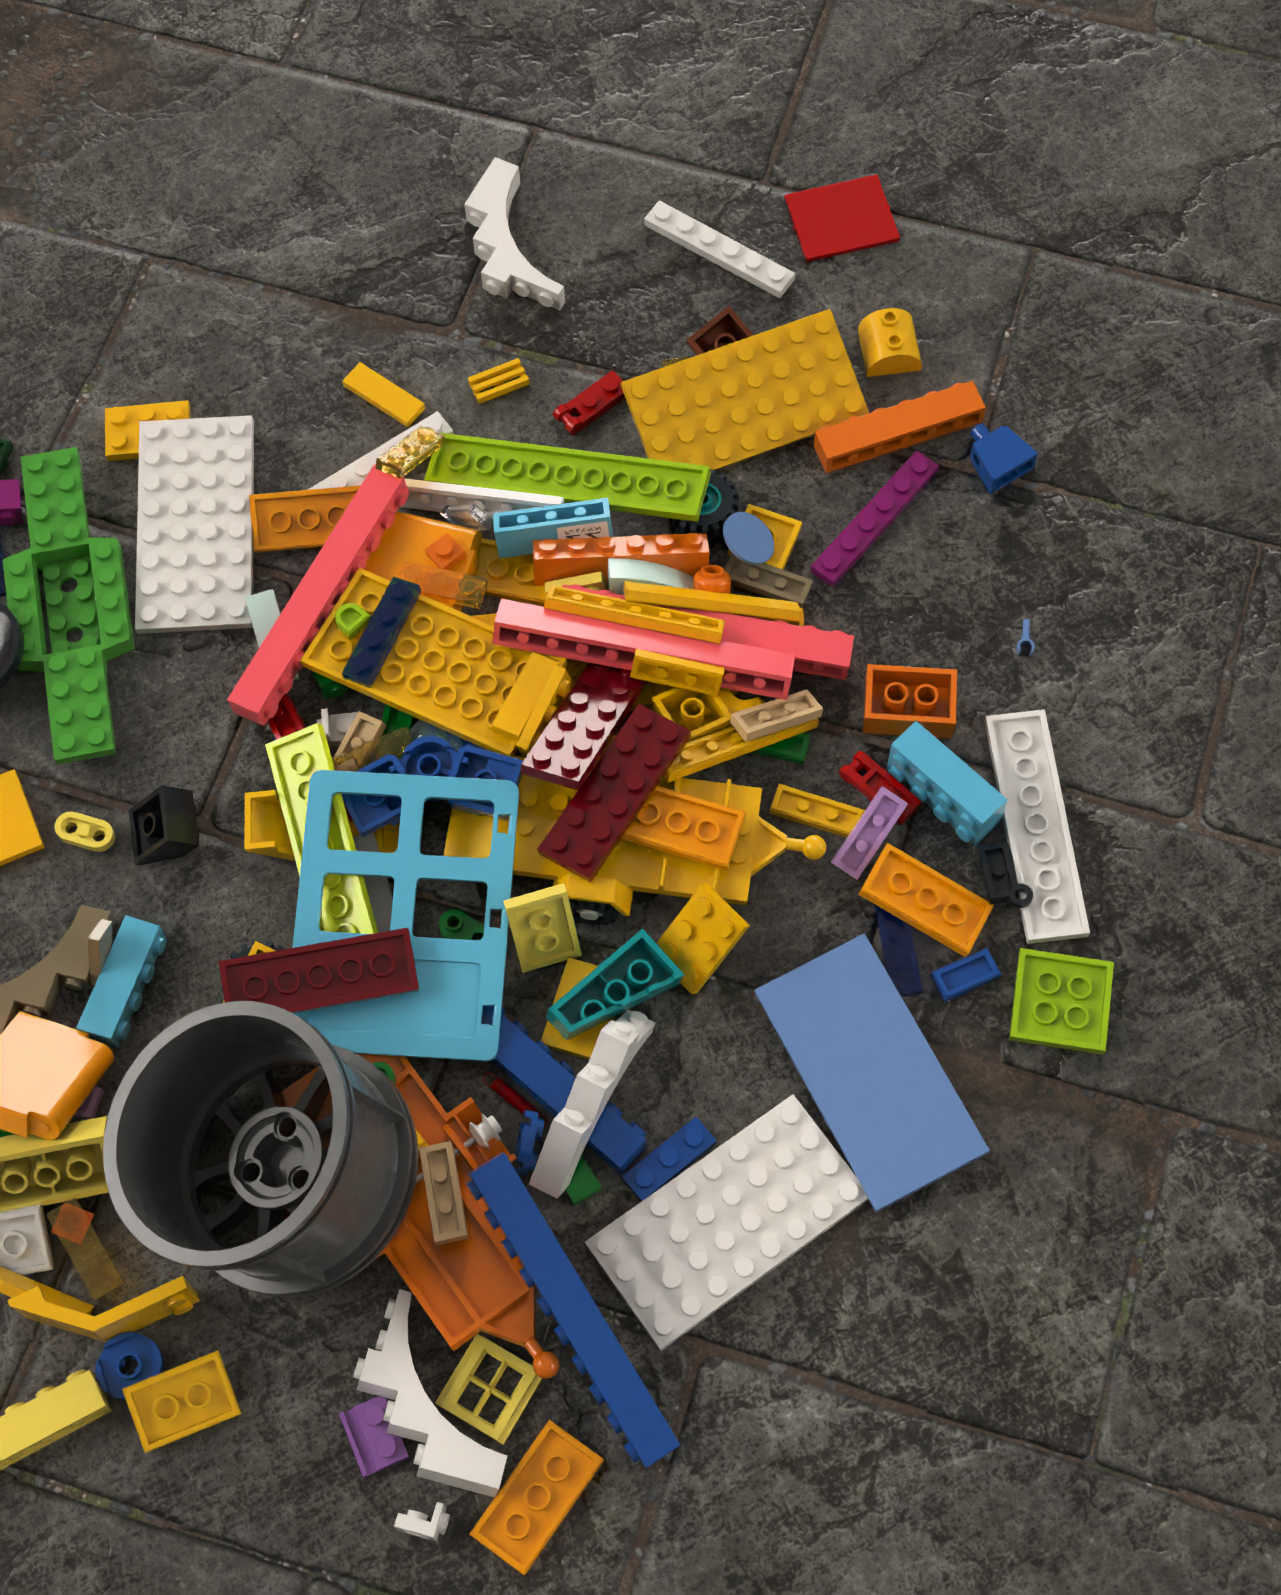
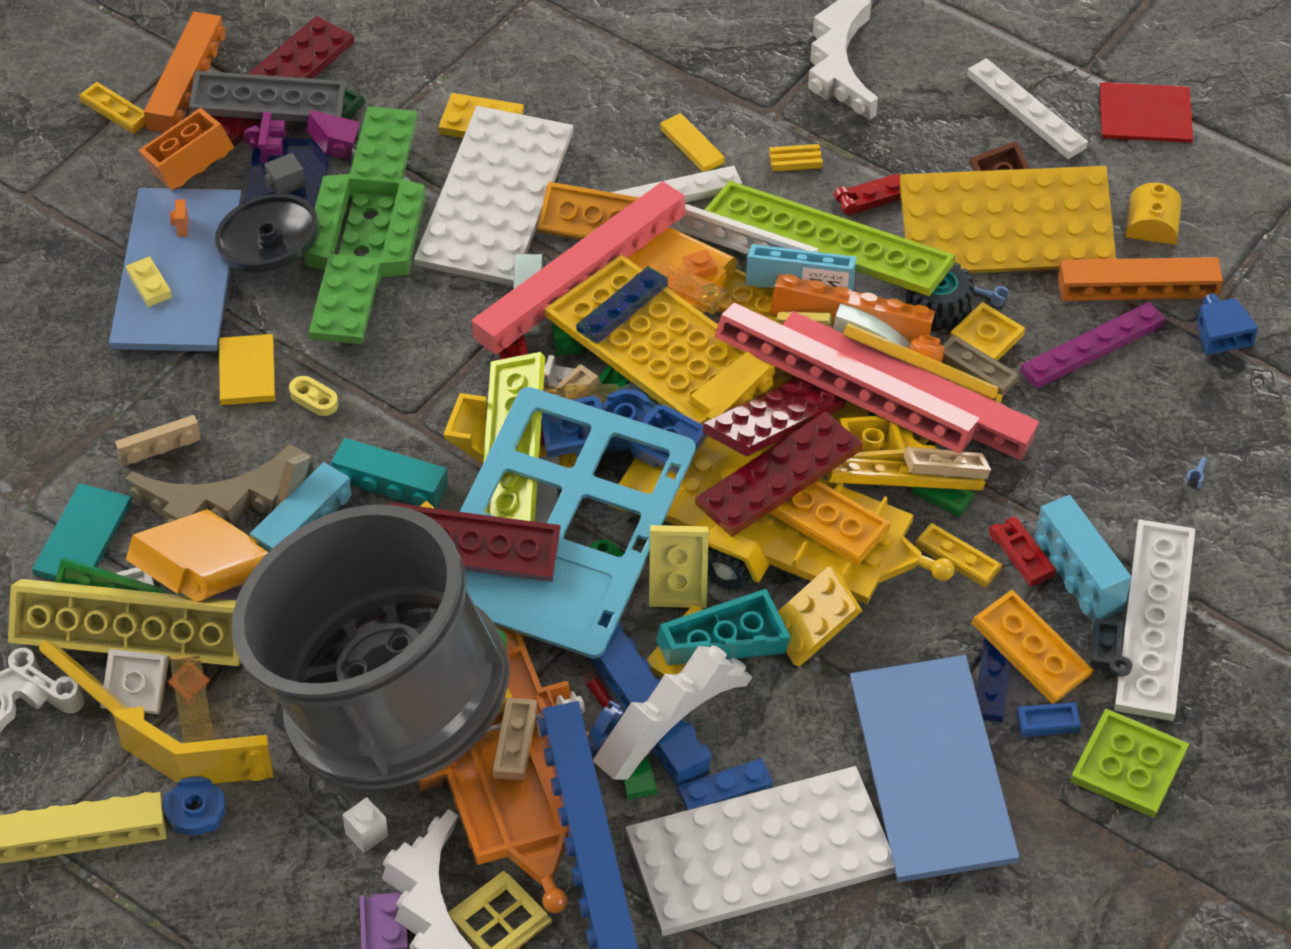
camera: 15 degrees right, 15 degrees down
yellow tile [122,1350,241,1453] -> none
black slope [129,785,199,865] -> none
lime tile [335,603,372,639] -> none
clear yellow plate [375,426,445,479] -> none
clear tile [440,504,493,530] -> none
yellow tile [544,585,725,644] -> none
yellow tile [630,649,725,696] -> none
medium blue piece [723,512,774,565] -> none
lavender plate [831,786,908,880] -> none
orange brick [863,664,957,739] -> none
none -> teal brick [331,438,448,508]
none -> white brick [342,797,388,853]
none -> medium blue hand [974,286,1009,307]

